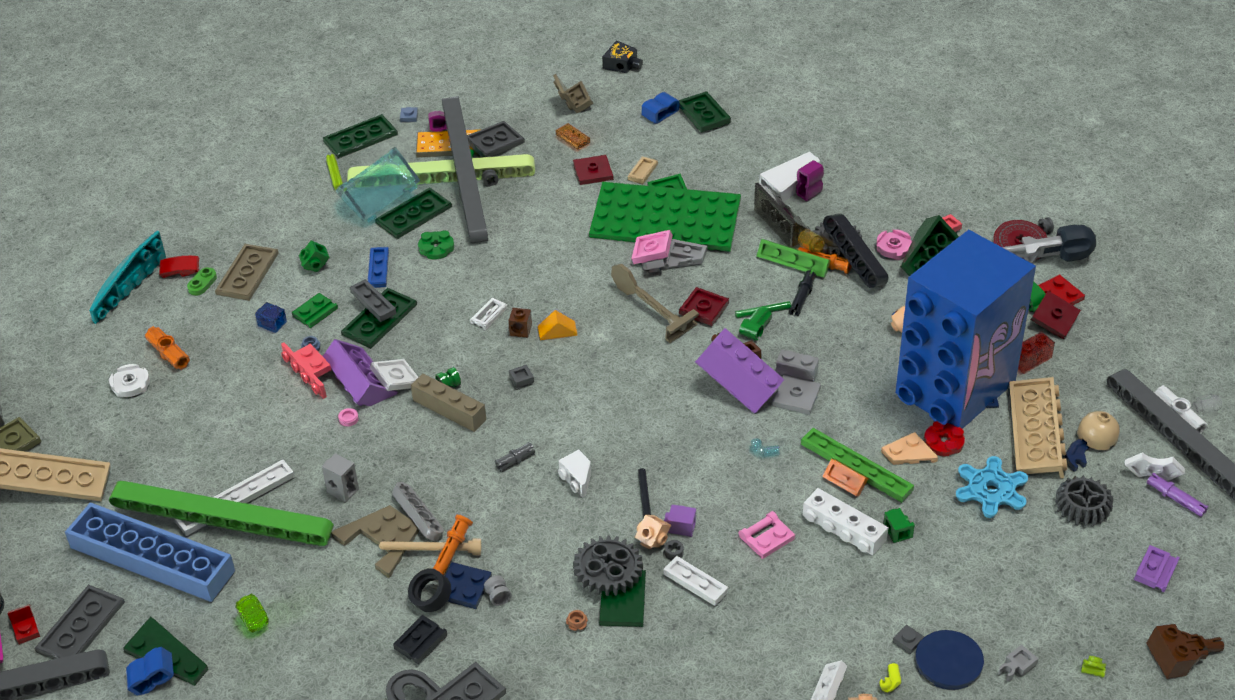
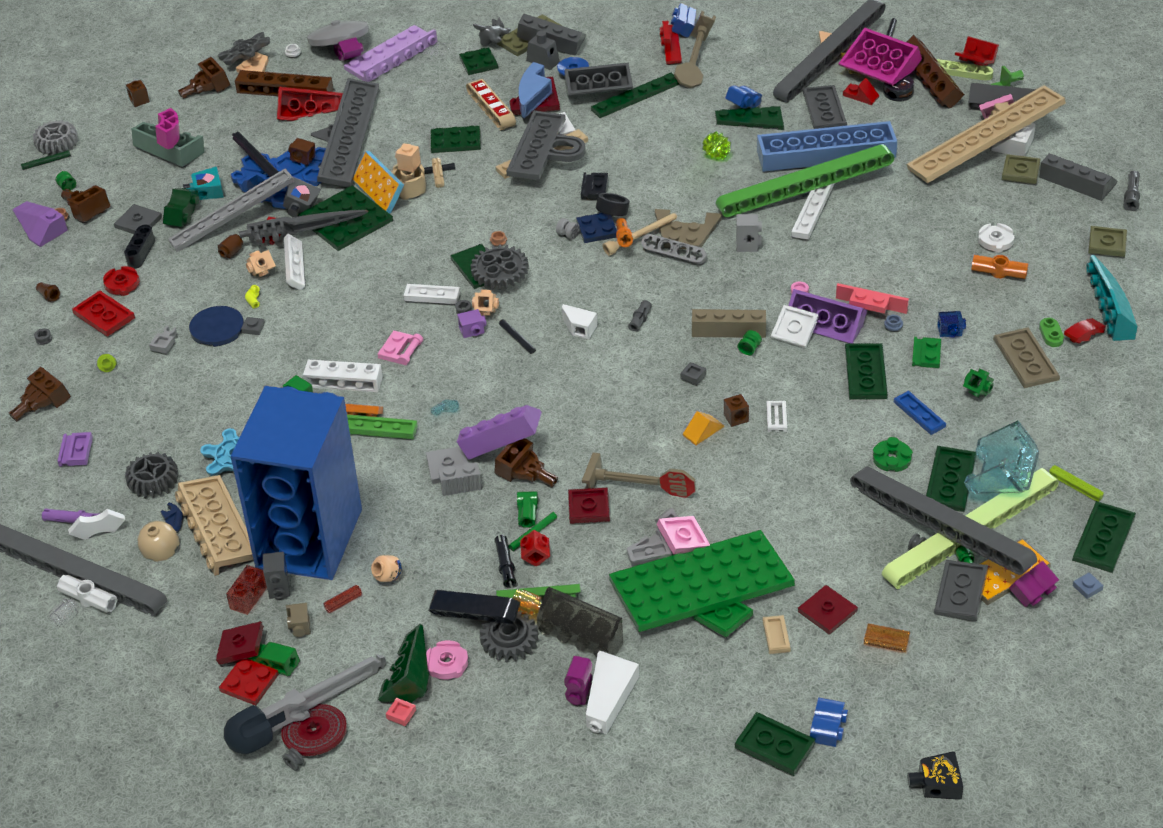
camera: 150 degrees right, 0 degrees up
dark grey plate [350,279,396,322] -> none
dark tan bracket [553,74,594,113] -> none
none -> red brick [520,530,550,566]
none -> olive plate [1088,226,1127,257]

